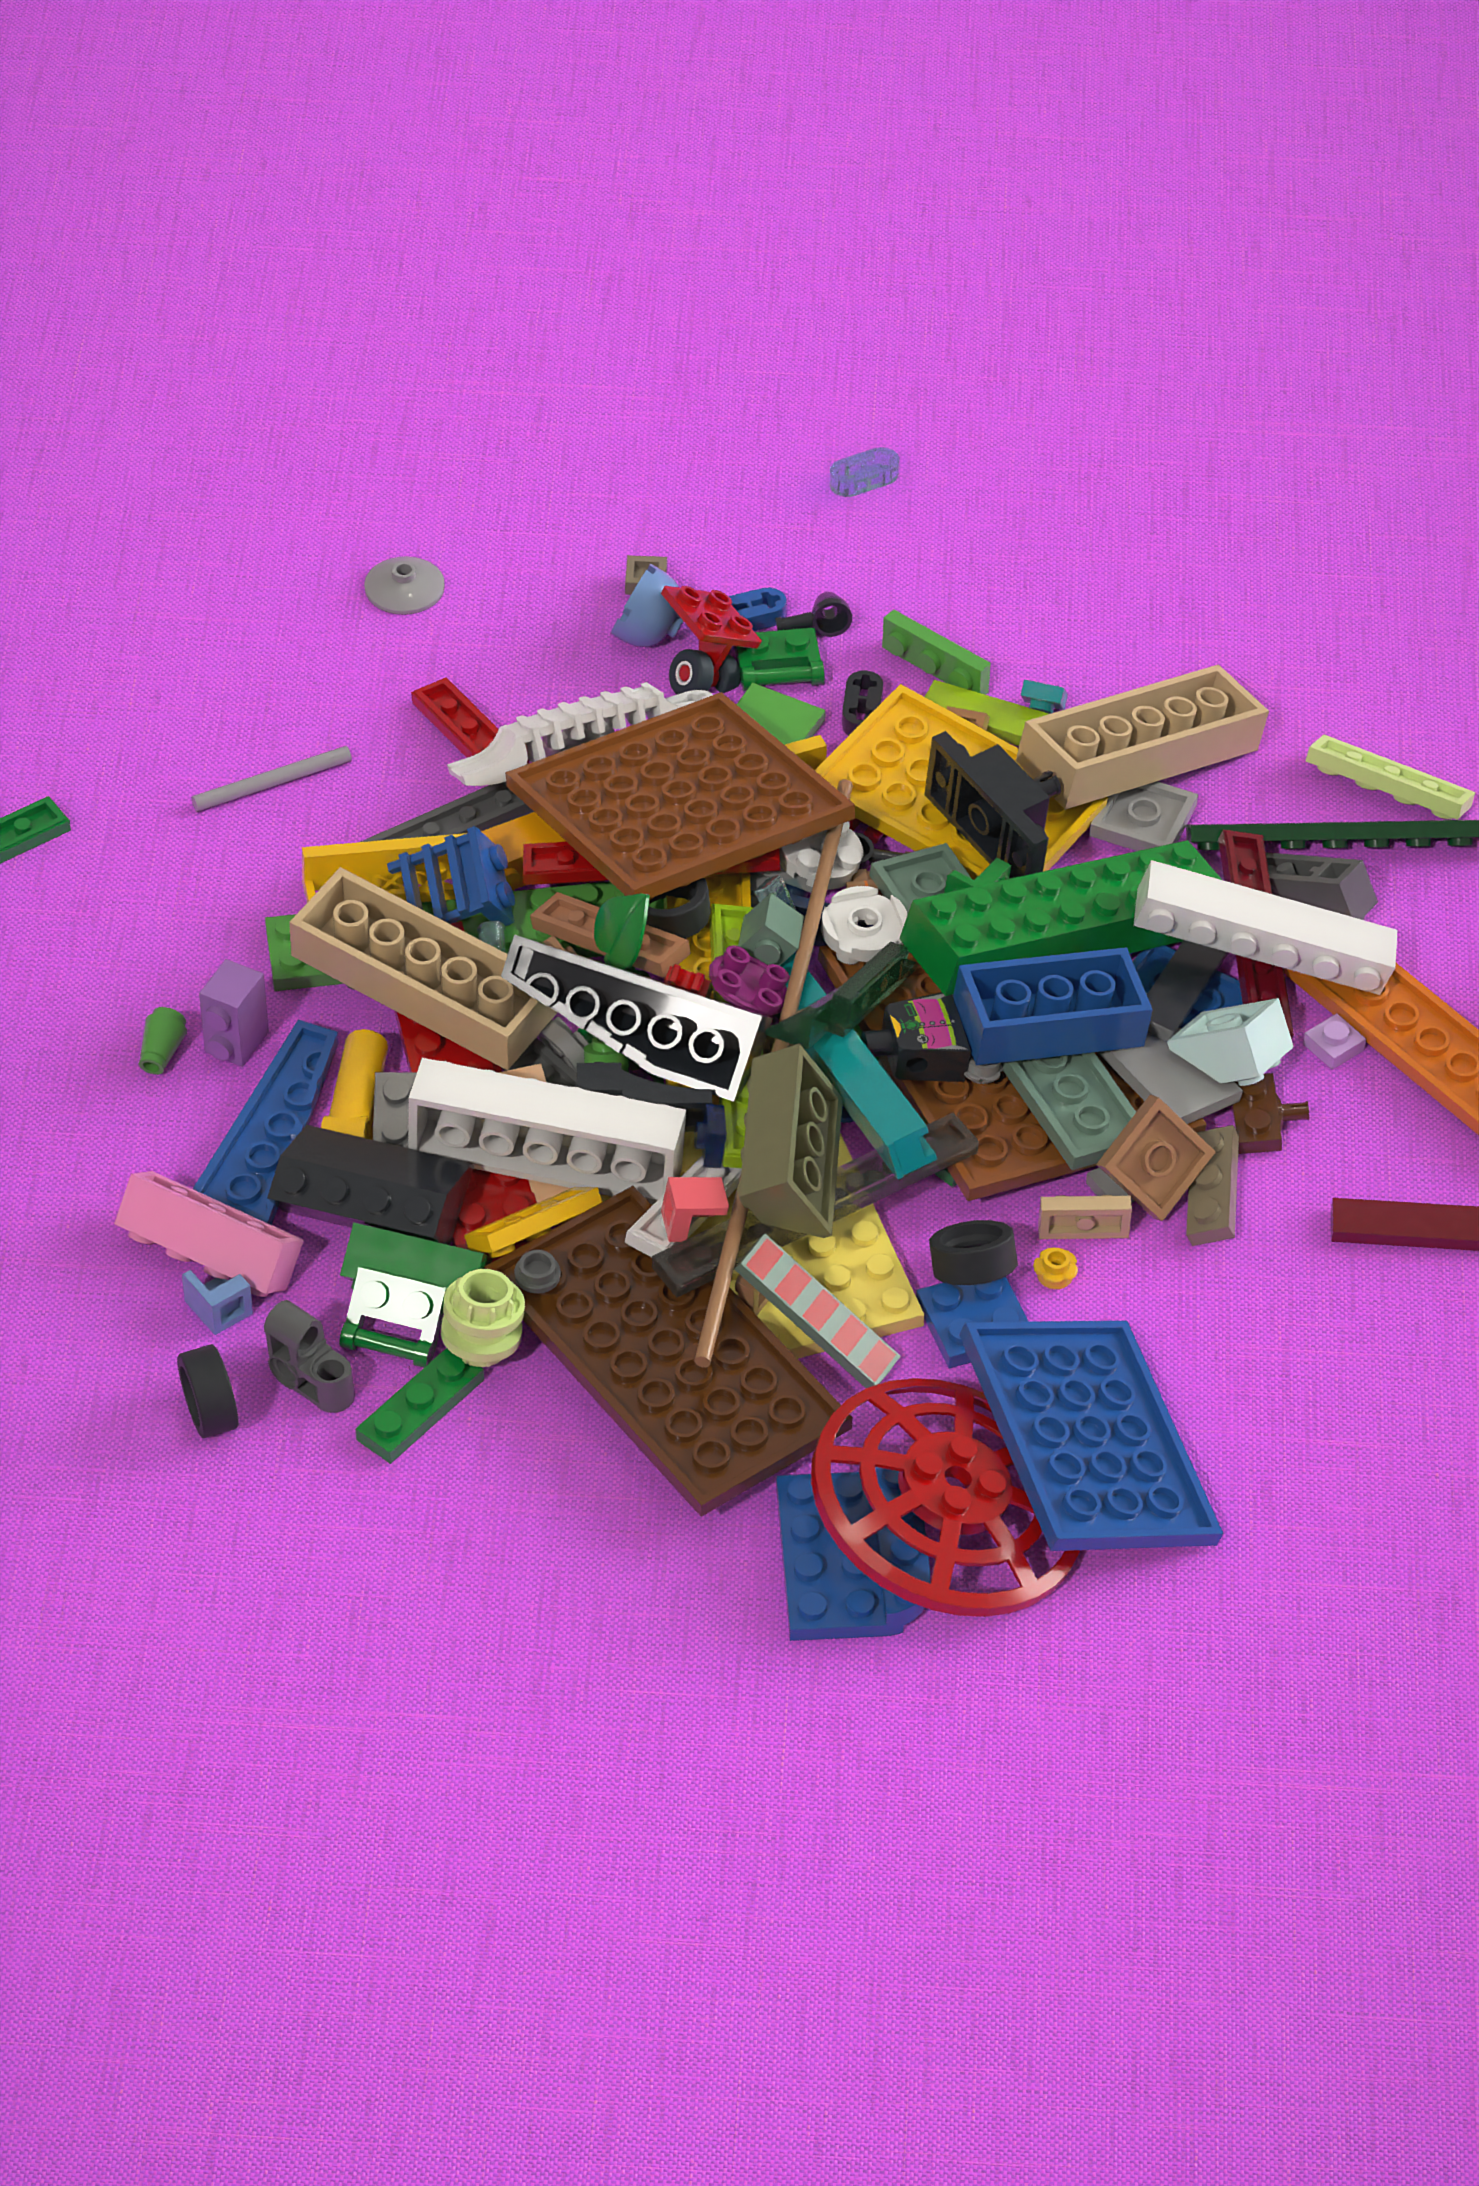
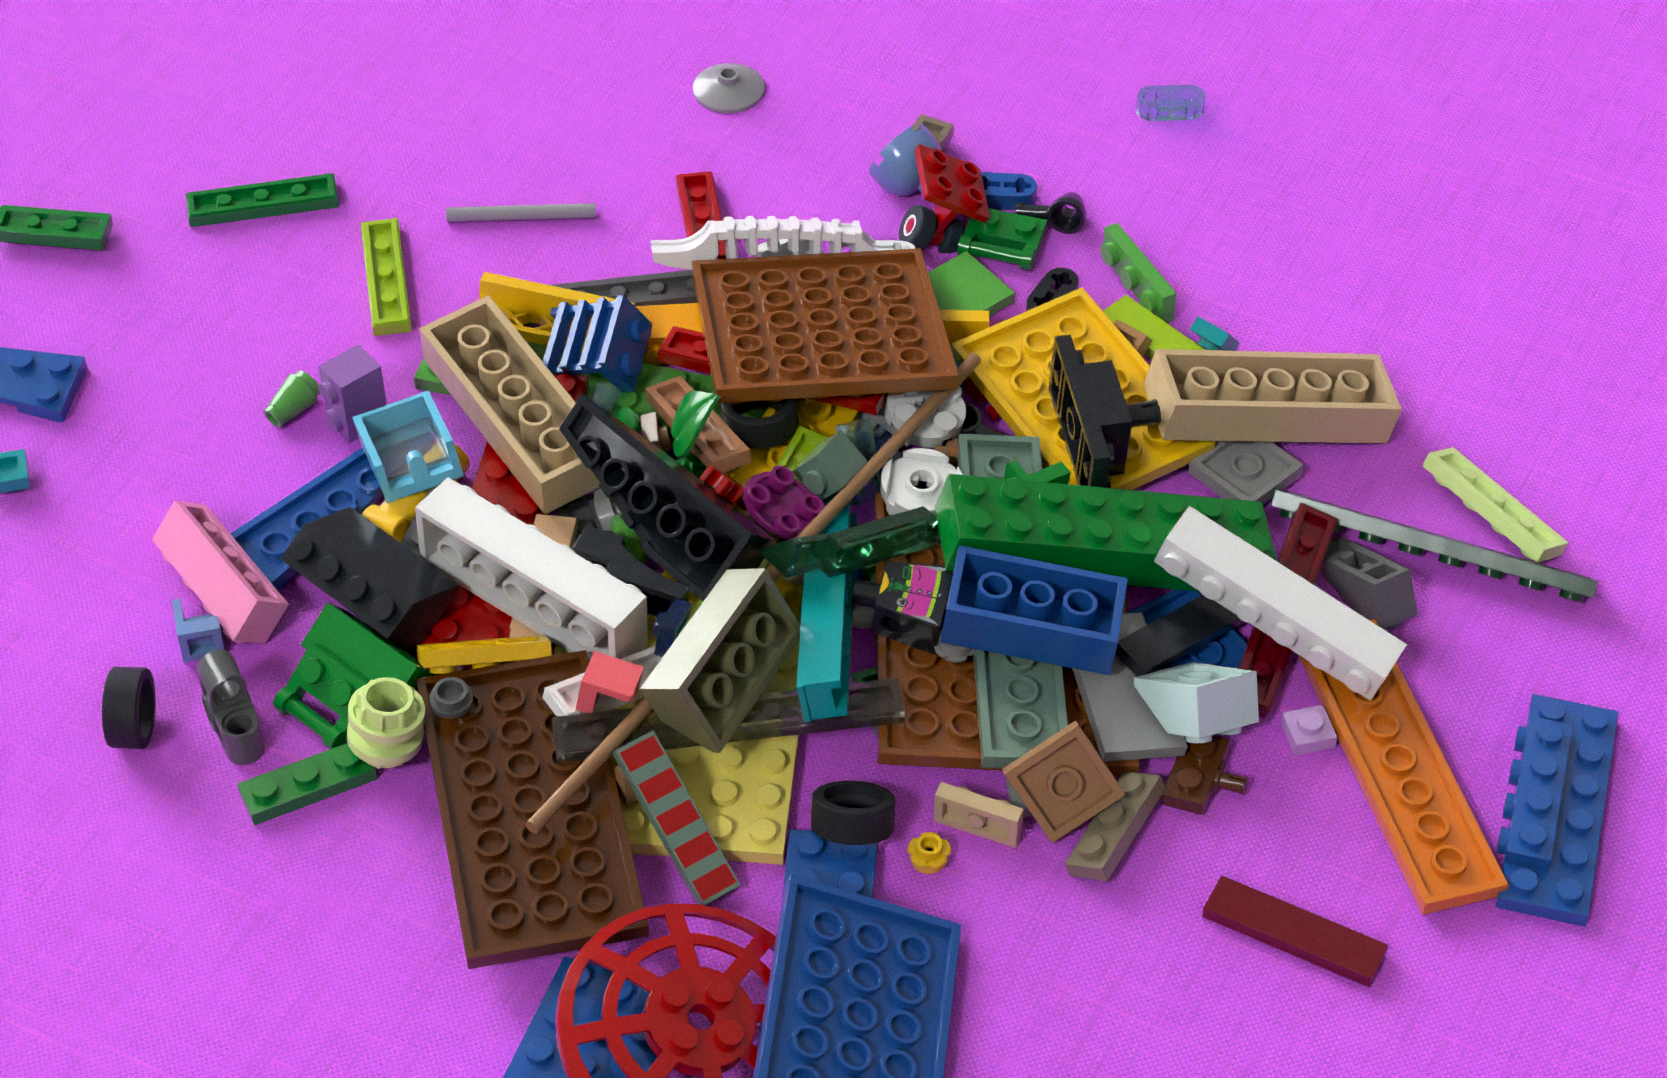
camera: 25 degrees right, 0 degrees up
none -> medium azure window [352,390,464,504]
none -> lime tile [361,218,412,336]

